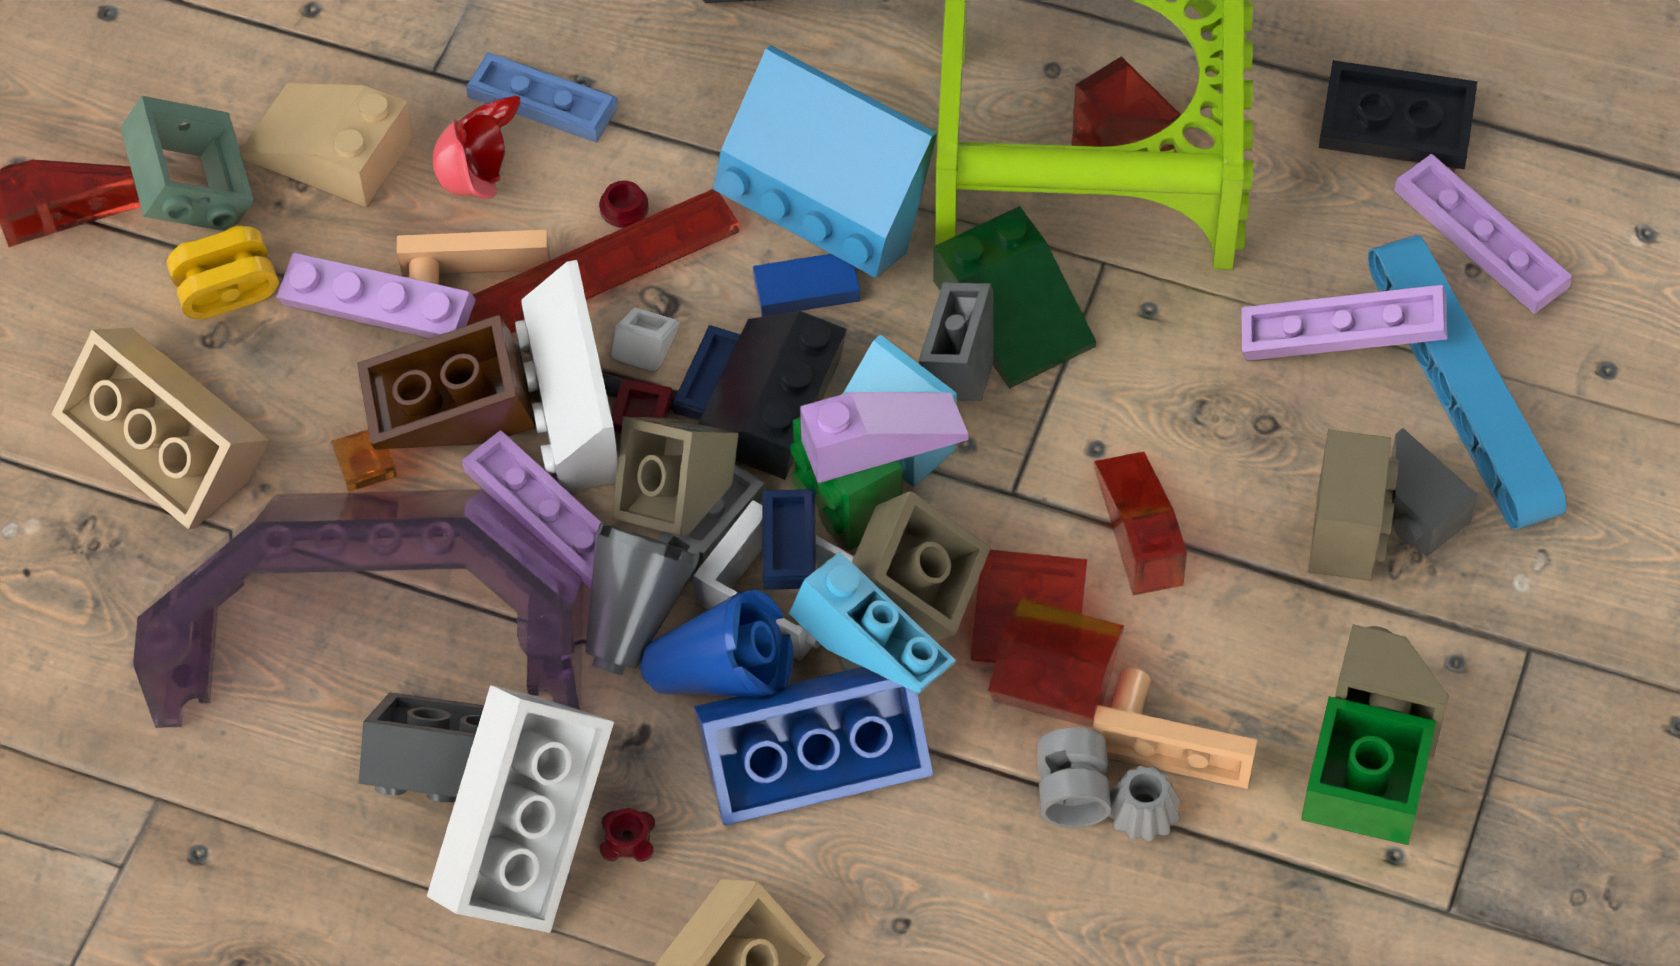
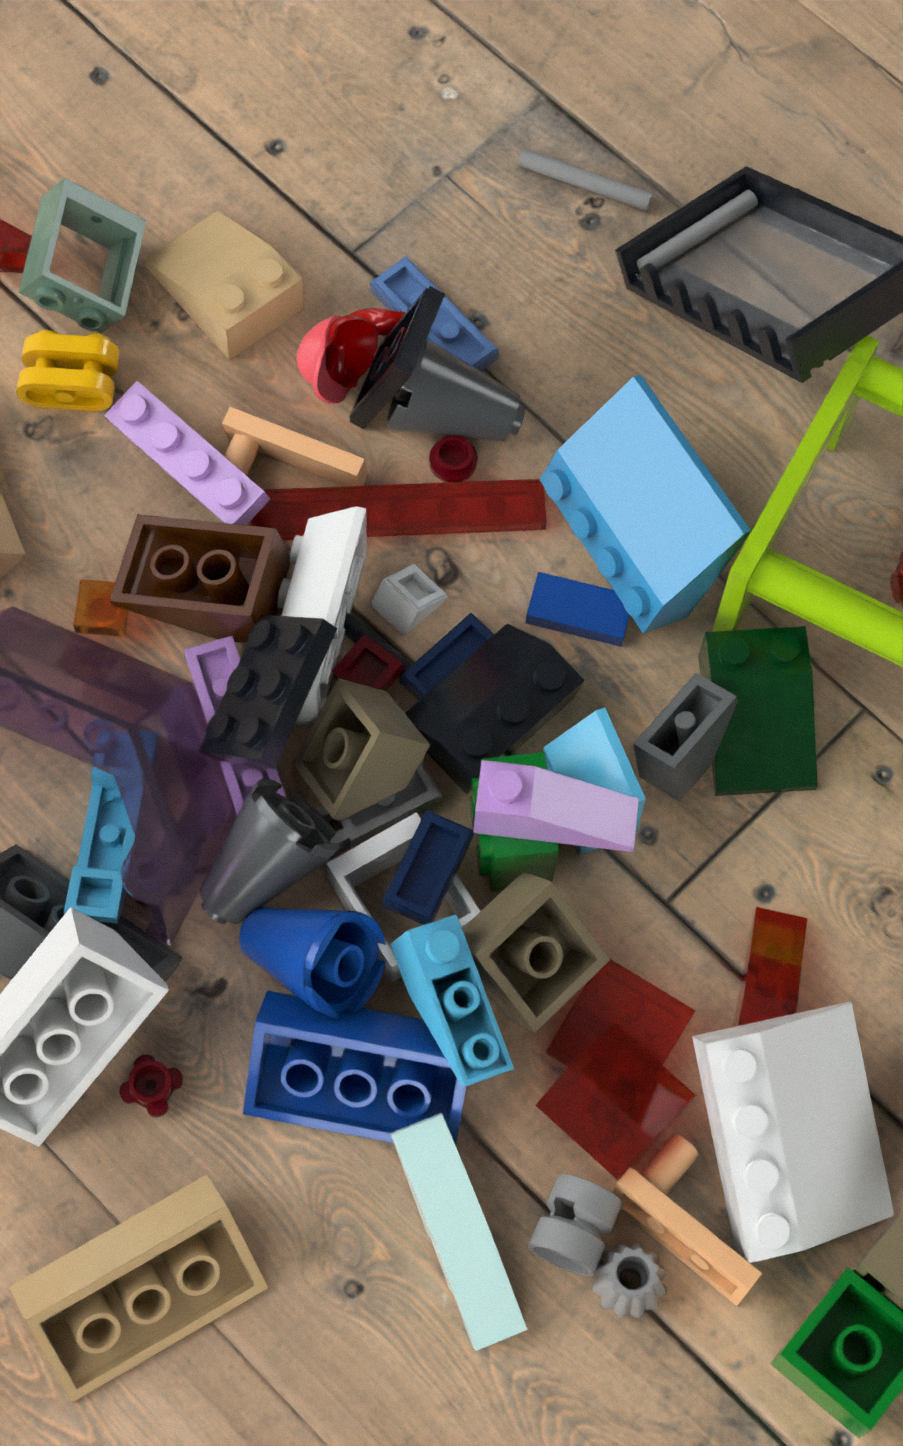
camera: 20 degrees right, 10 degrees up
none -> medium azure slope [64,731,151,923]
none -> black plate [199,615,338,769]
none -> black tile [349,286,445,429]
none -> dark grey cone [386,338,526,441]
none -> light aqua slope [390,1113,528,1351]
none -> white slope [692,1002,894,1263]

